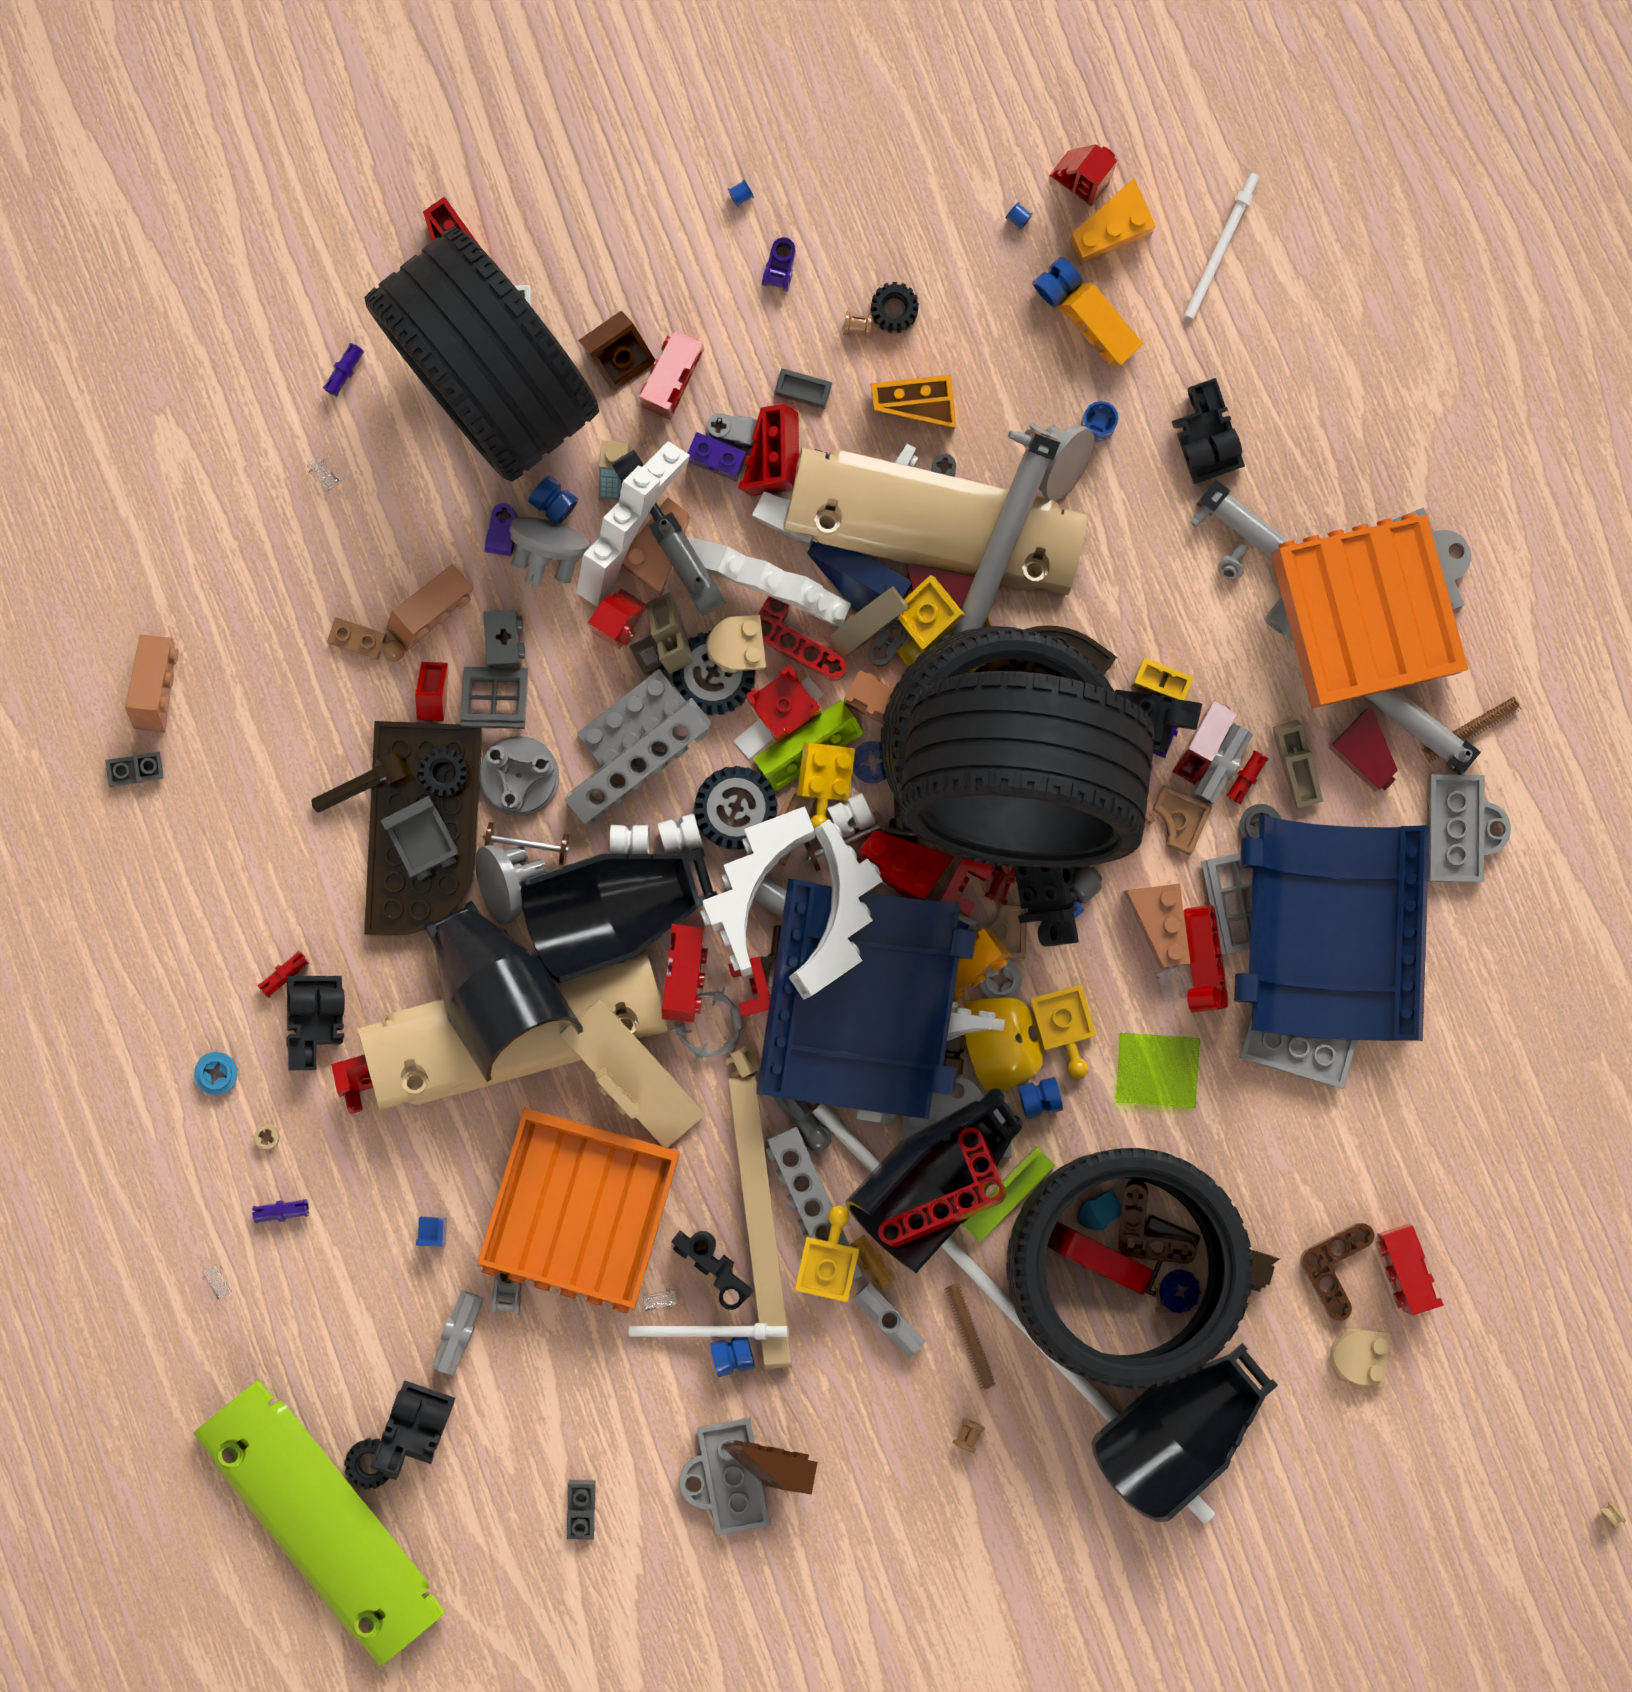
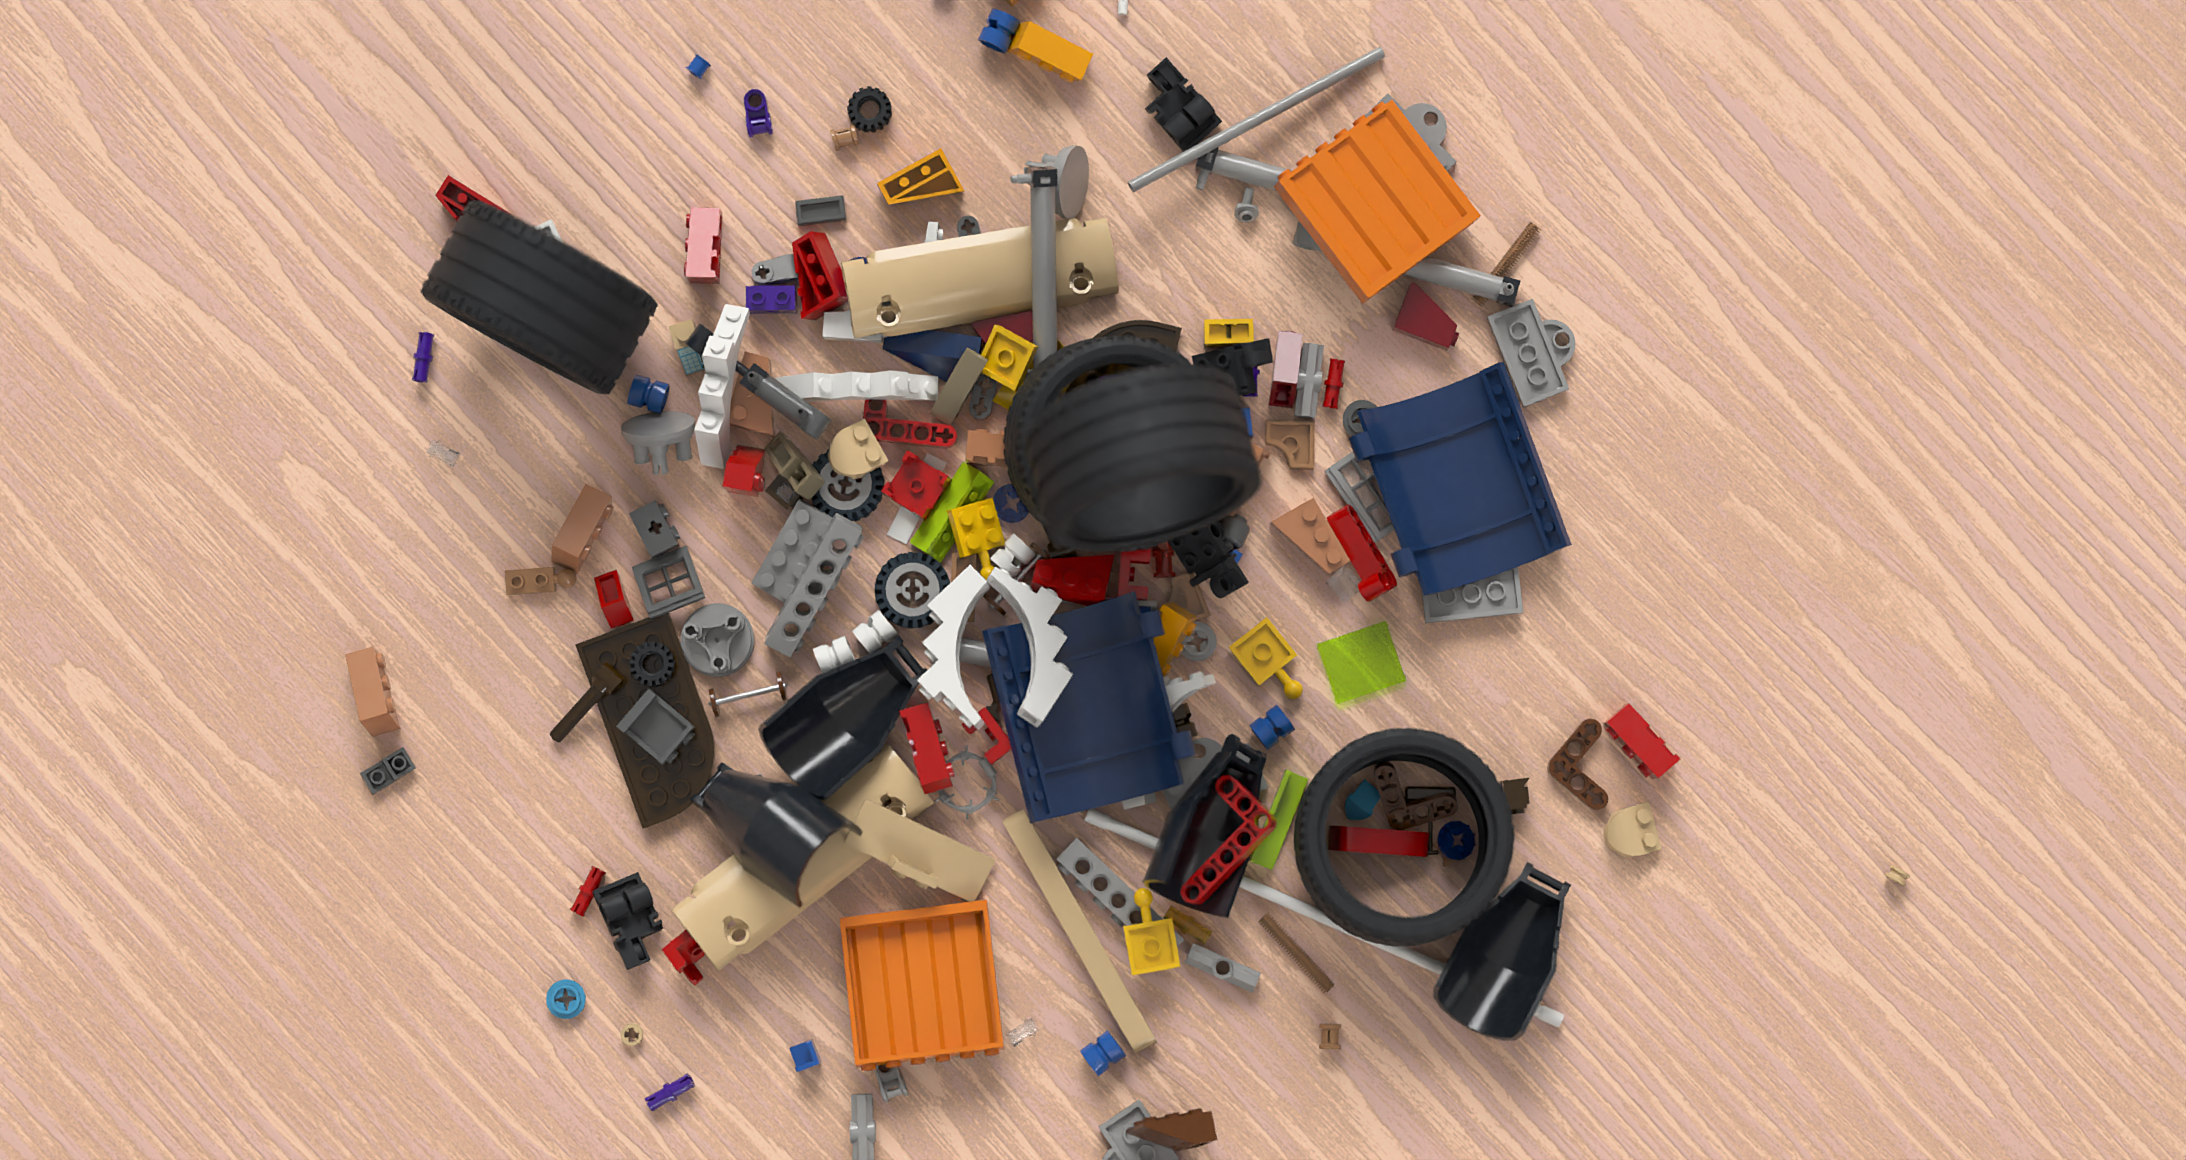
camera: 20 degrees left, 0 degrees up
light grey piece [475,845,547,924] -> none
dark purple piece [485,503,517,557] -> none
reddish brown slope [578,310,655,392] -> none
white bar [629,1323,789,1340] -> none
black plate [671,1230,753,1310] -> none
tan tile [725,1045,760,1078] -> none
dark grey piece [773,1097,831,1152] -> none
yellow piece [964,997,1043,1092] -> none
blue wheel [1081,401,1118,442] -> none
dark tan slope [1272,720,1323,809] -> none
none -> light grey piece [1128,47,1385,193]

